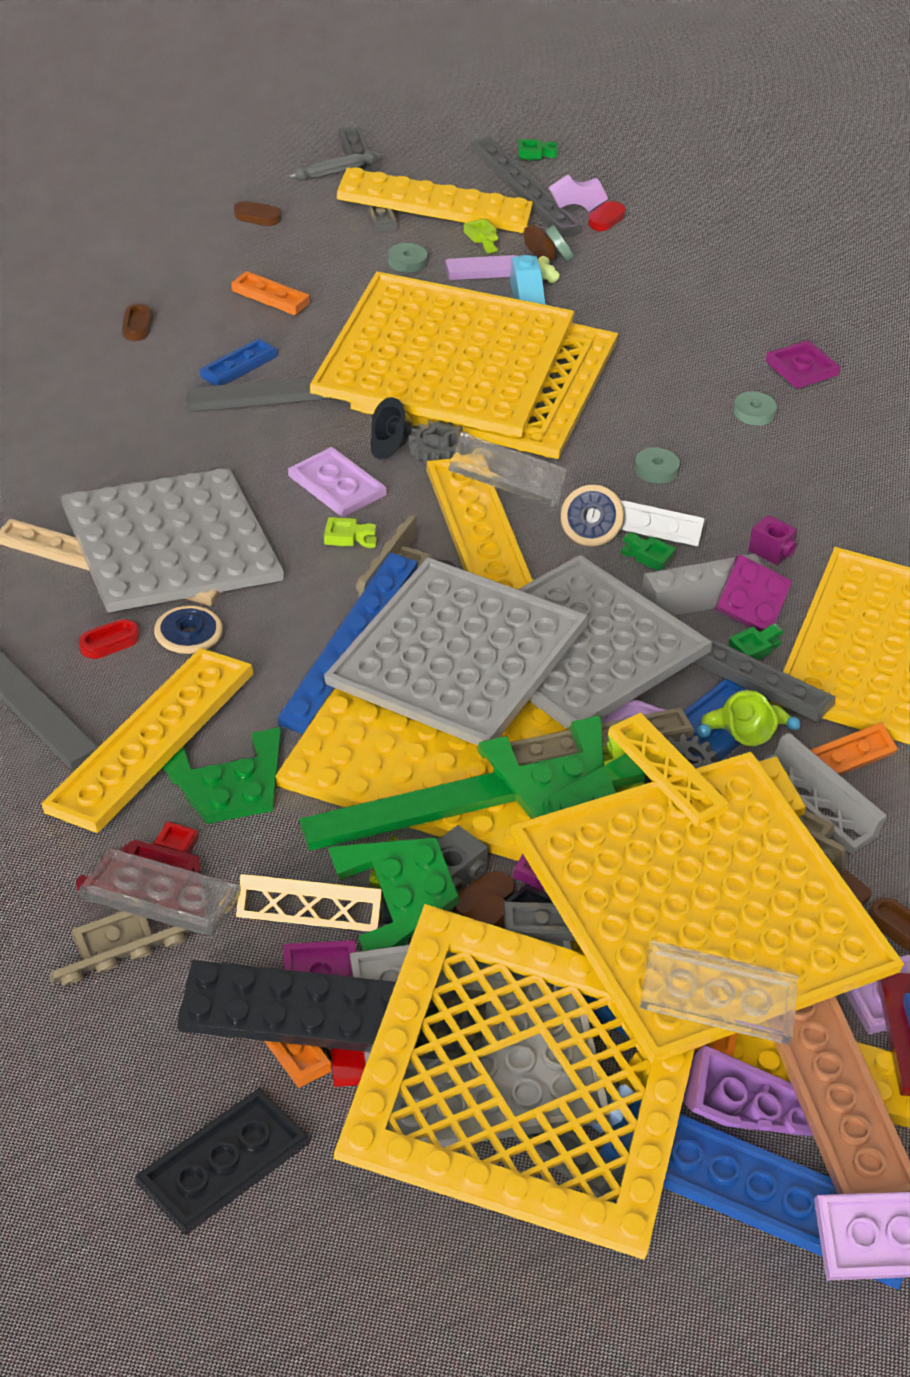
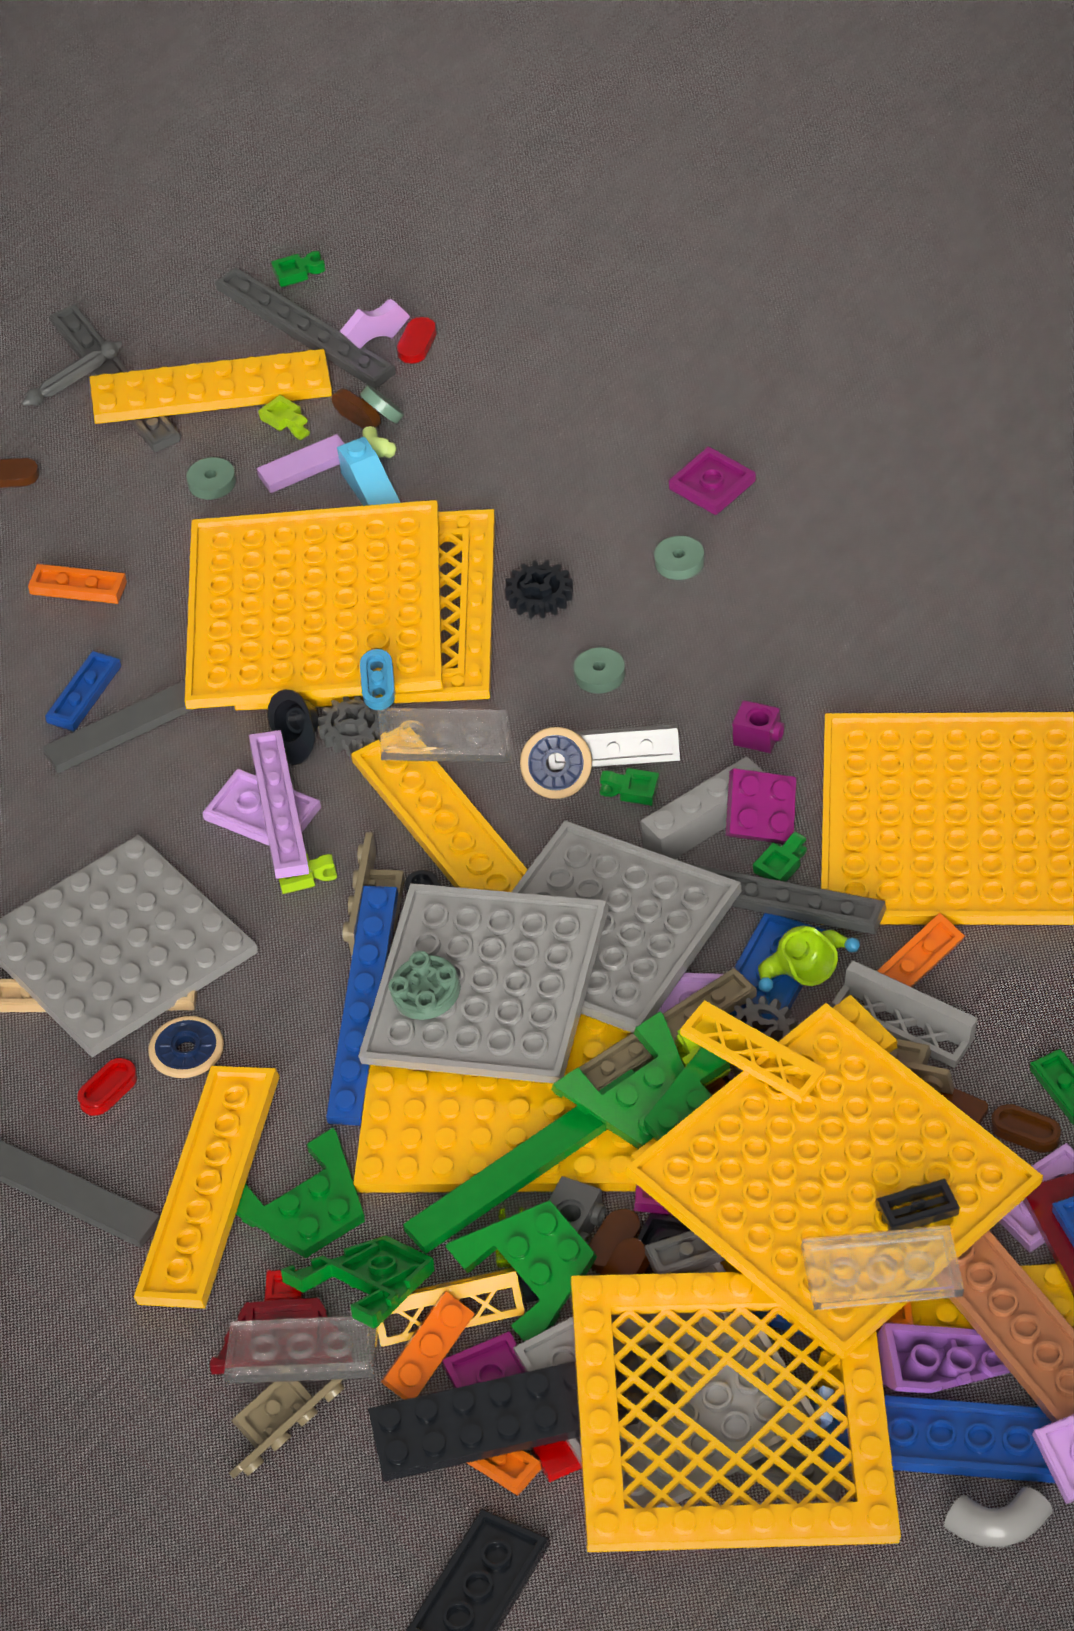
camera: 10 degrees left, 5 degrees up
none -> lavender plate [249,730,309,879]
none -> green wing [281,1235,435,1329]
none -> dark azure plate [360,649,395,710]
none -> orange plate [380,1291,475,1400]
none -> sand green tile [388,951,461,1020]
none -> black gear [505,560,573,619]
none -> black tile [876,1179,960,1235]
none -> light grey cylinder [944,1487,1053,1547]

